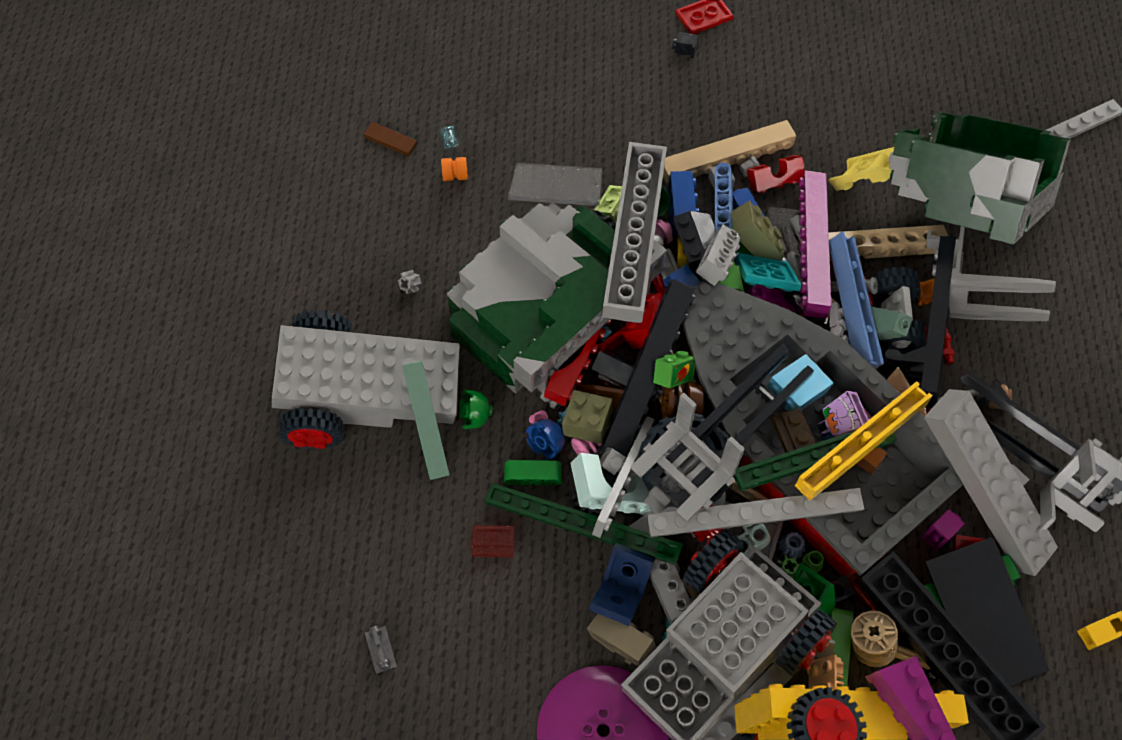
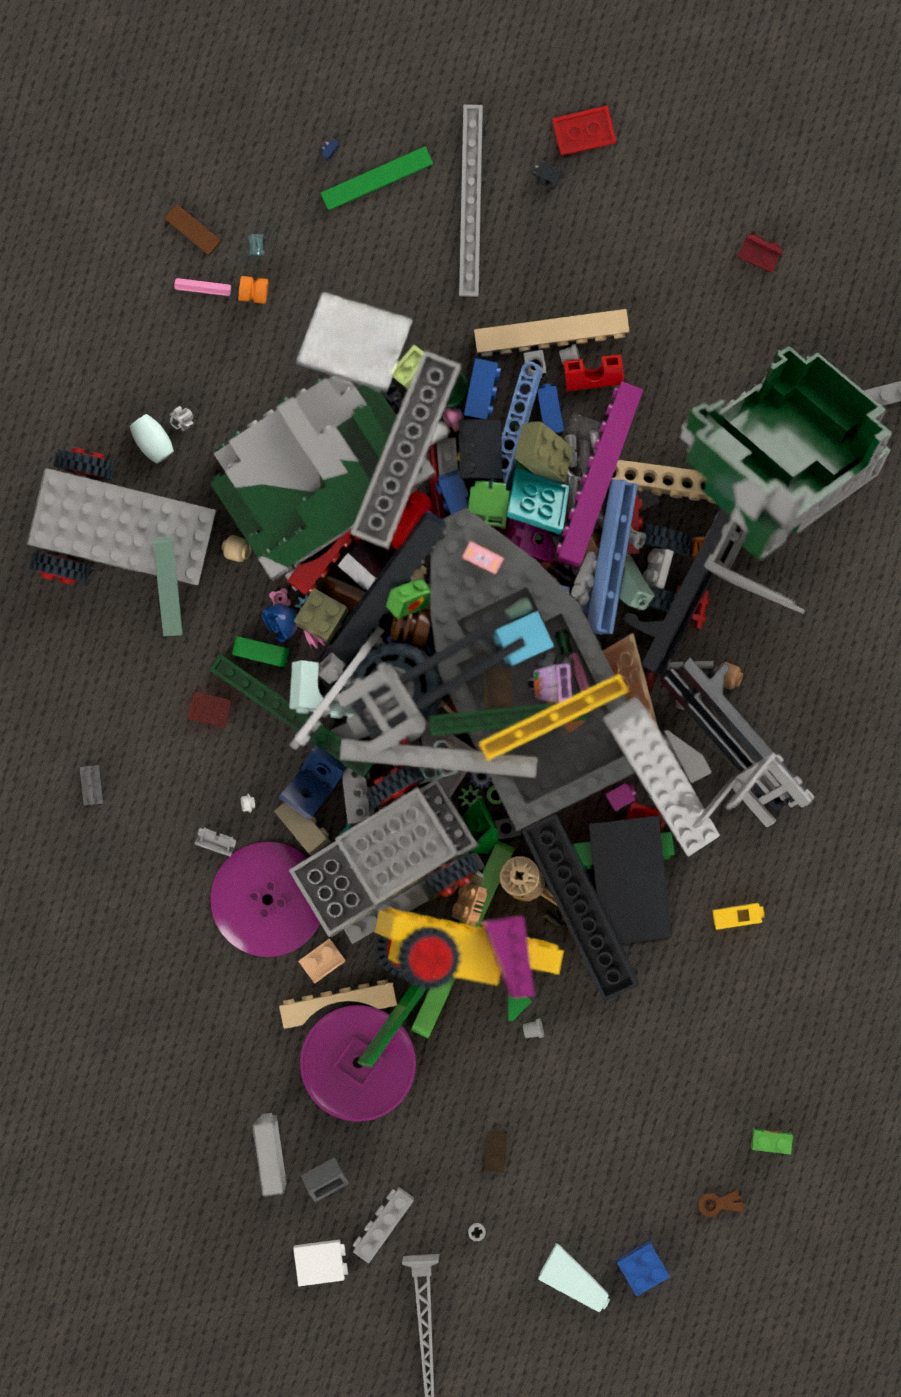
camera: 20 degrees right, 25 degrees up
green cylinder [459,390,493,429] -> none
light grey brick [696,224,741,286] -> none
light yellow piece [829,147,894,191] -> none
none -> light aqua piece [130,414,174,464]
none -> bright pink axle [174,278,231,296]
none -> light grey hinge [195,827,236,857]
none -> tan head [222,535,252,562]
none -> white plate [241,794,255,813]
none -> dark blue plate [321,139,340,161]
none -> green tile [321,146,433,211]
none -> light grey plate [459,105,483,297]
none -> bright pink tile [461,541,505,575]
none -> sand green cone [504,597,534,620]
none -> dark green pin [555,629,573,654]
none -> dark red bracket [737,233,783,273]

